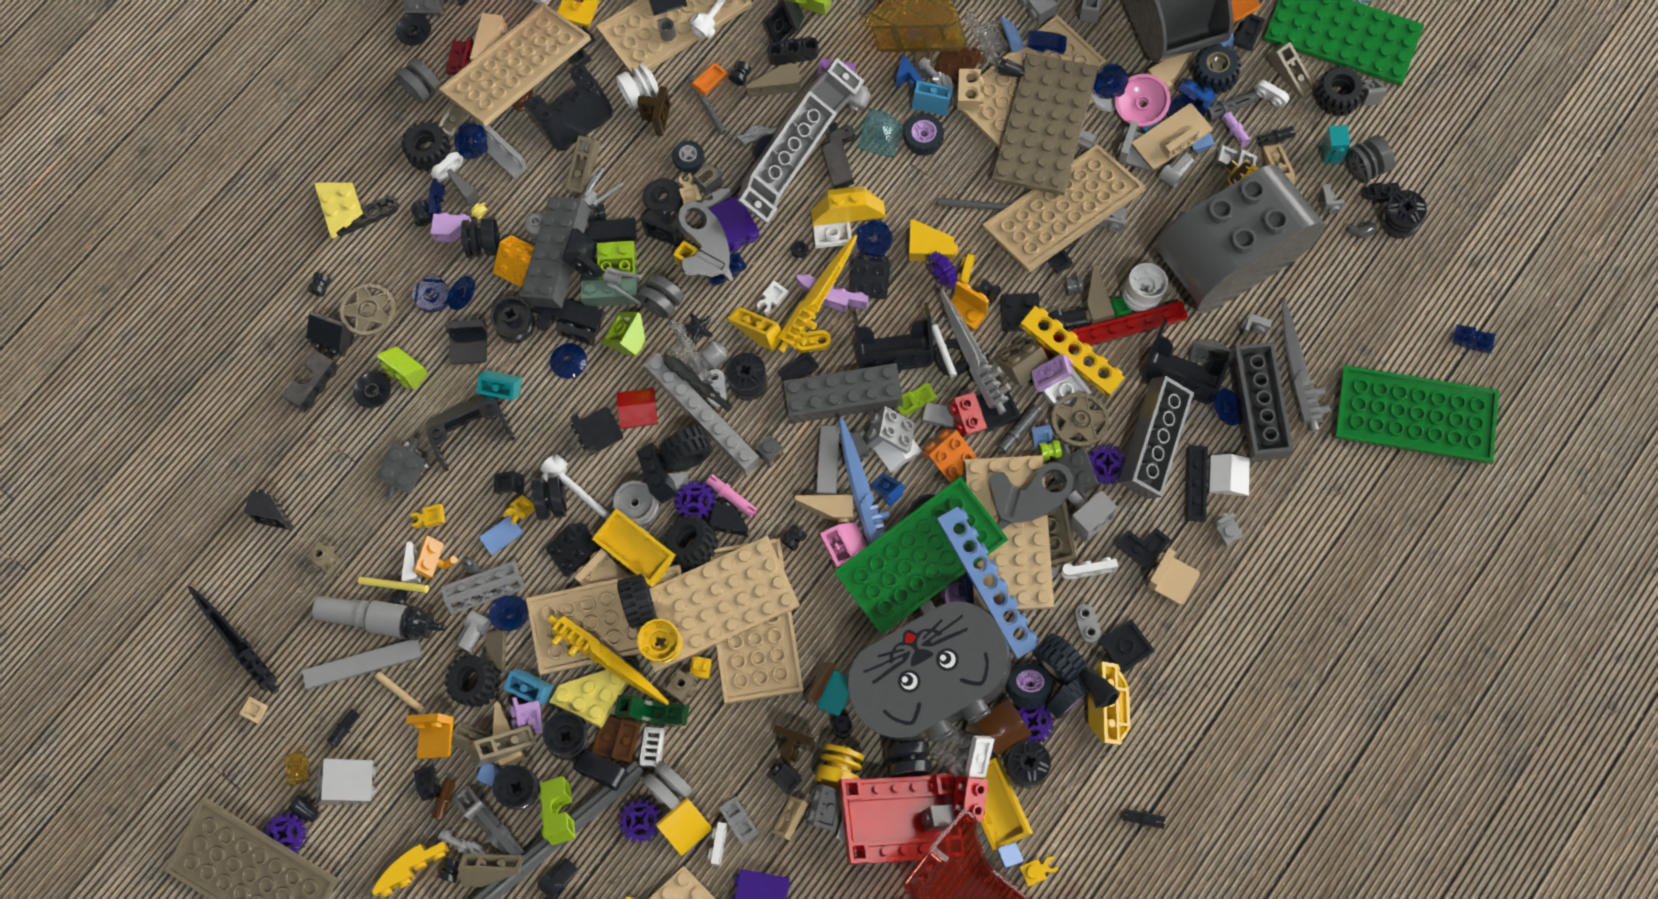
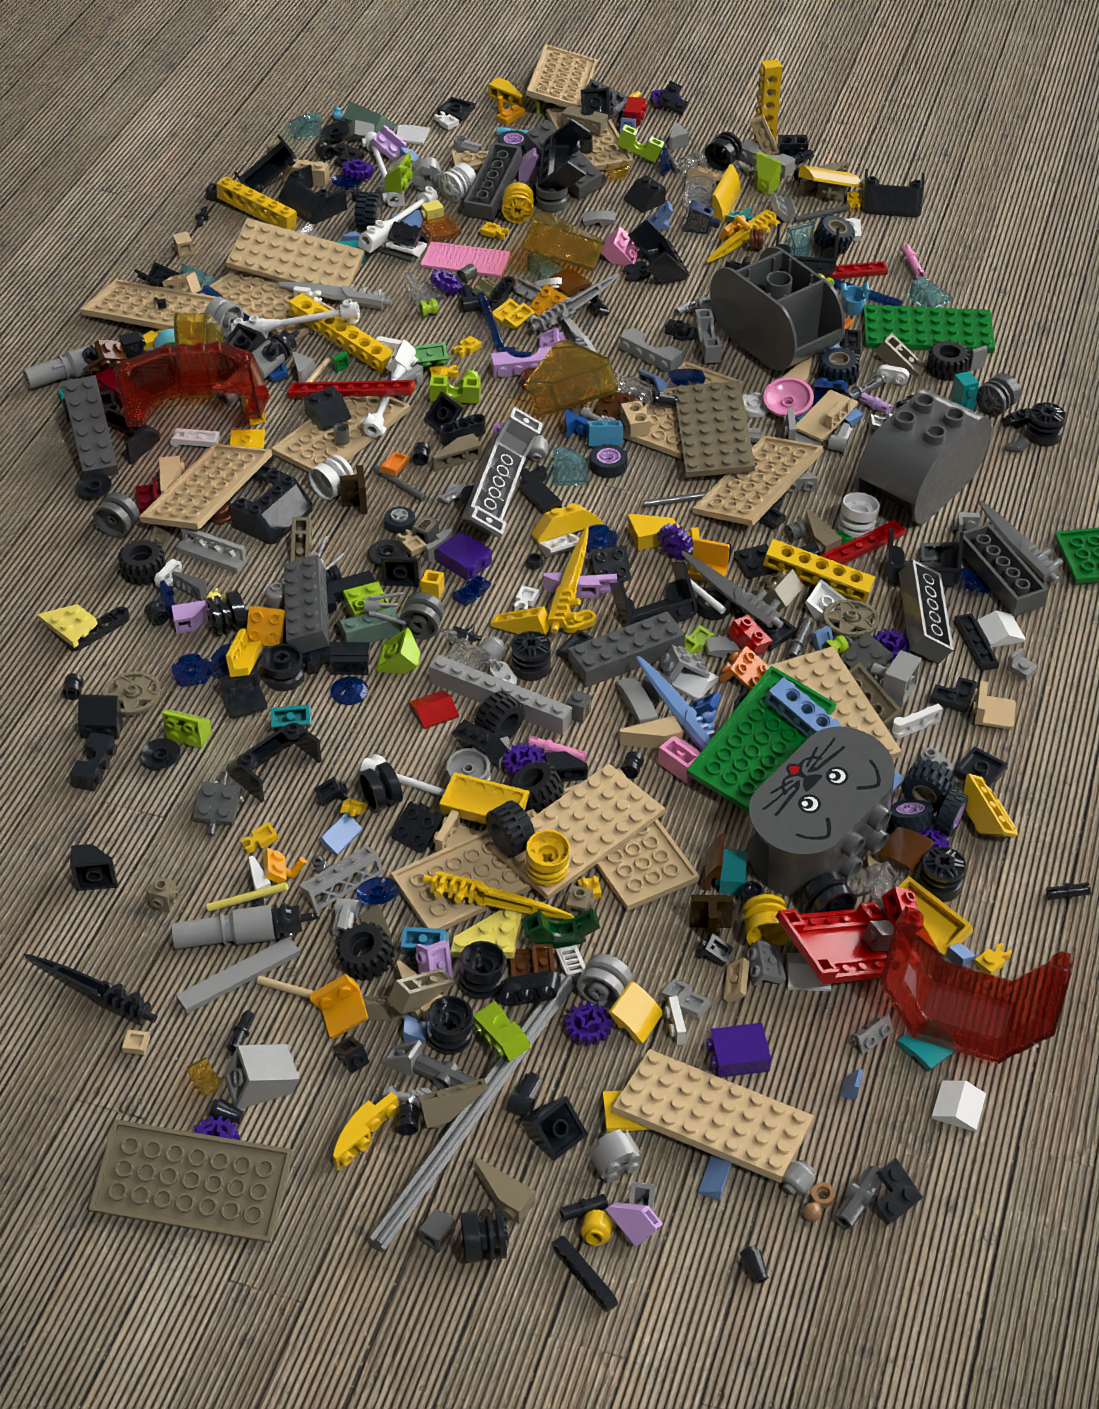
camera: 25 degrees left, 25 degrees down
reddish brown axle [431,779,455,821] -> none
clear blue plate [454,123,488,160] -> none
black bracket [562,228,604,279] -> none
black bracket [570,407,623,456] -> none
pearl dark grey sword [662,354,733,412] -> none
animal [675,201,733,282] -> none
white plate [964,736,994,778] -> none
dark grey animal [990,463,1074,530] -> none
lavender bracket [1031,354,1073,392] -> none
black piece [1079,667,1120,708] -> none
clear blue plate [1093,64,1129,99] -> none
none -> yellow fence [226,629,263,677]

